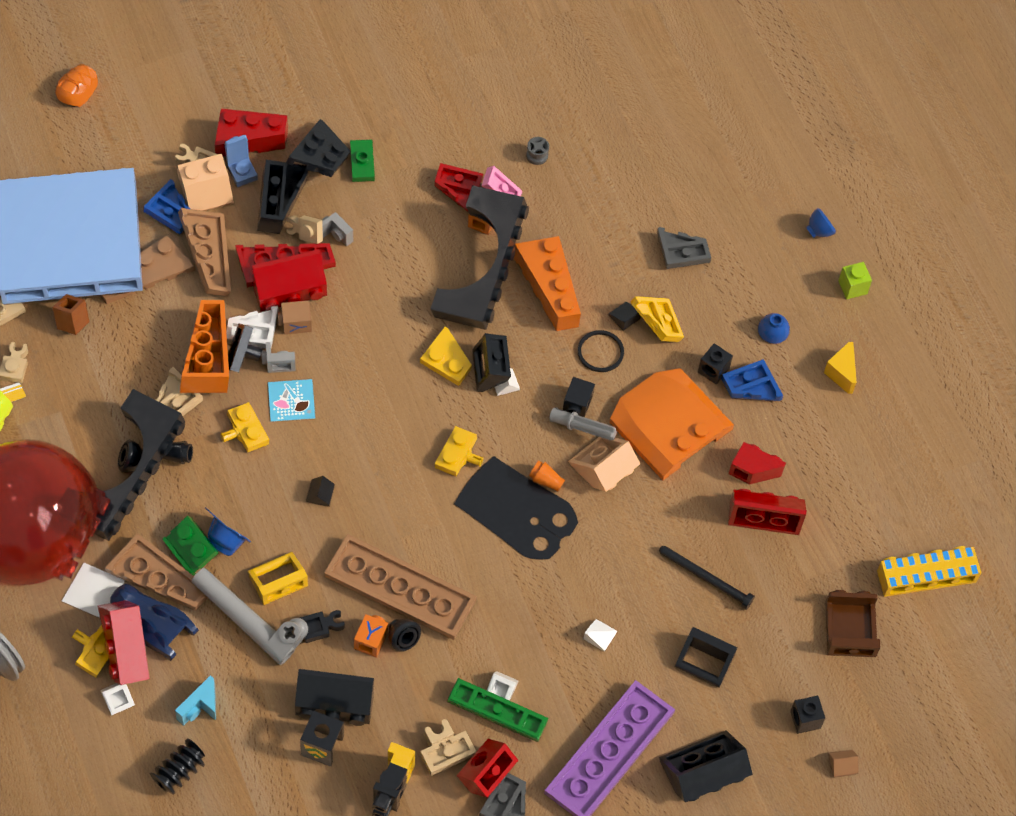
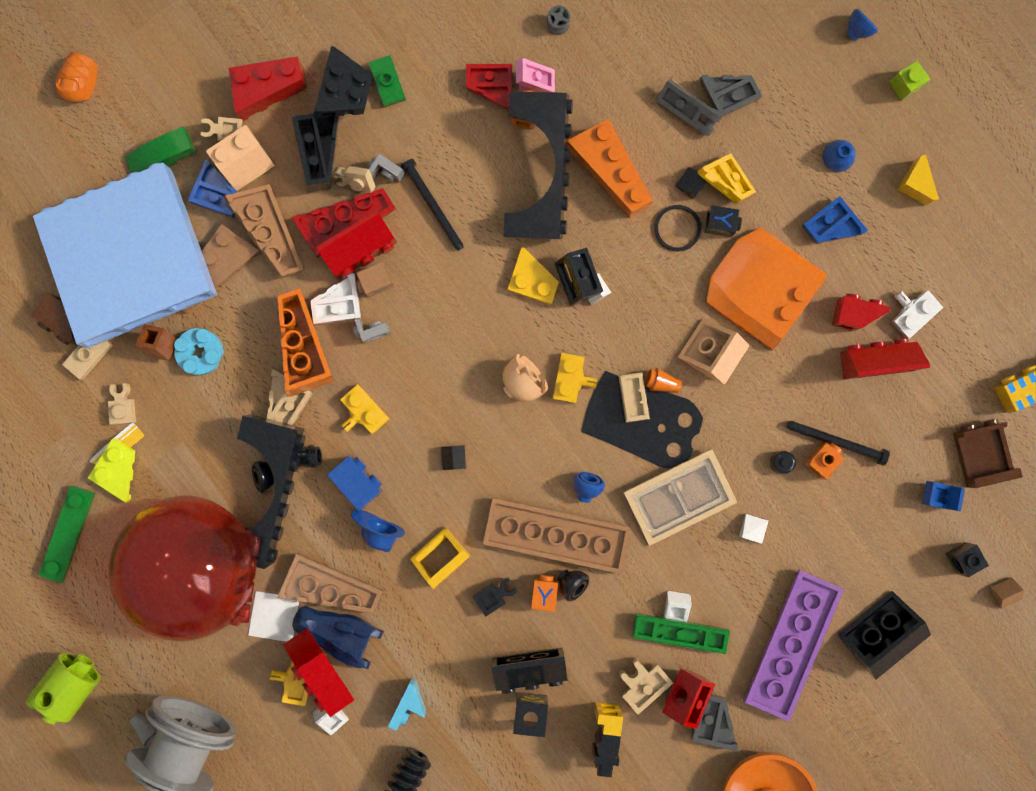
camera: 10 degrees left, 25 degrees up
green plate [162,516,219,576] -> none
light grey axle [191,567,308,665] -> none
medium blue bracket [225,135,258,187] -> none
tile [228,323,262,373] -> none
medium azure sticker [268,379,315,422] -> none
light grey axle [549,407,617,440] -> none
black brick [563,377,595,417] -> none
black tile [675,627,738,688] -> none
black brick [698,343,733,385] -> none
none -> green slope [125,127,196,173]
none -> medium azure plate [174,328,224,375]
none -> blue brick [328,456,383,511]
none -> black bar [400,159,464,251]
none -> light nougat cylinder [502,354,548,402]
none -> blue brick [573,472,606,503]
none -> tan plate [618,372,650,422]
none -> clear door [623,449,737,546]
none -> dark grey plate [655,79,723,136]
none -> black brick [704,205,742,237]
none -> black piece [770,451,796,474]
none -> orange brick [803,442,845,480]
none -> white plate [891,290,943,339]
none -> blue bracket [922,481,965,511]

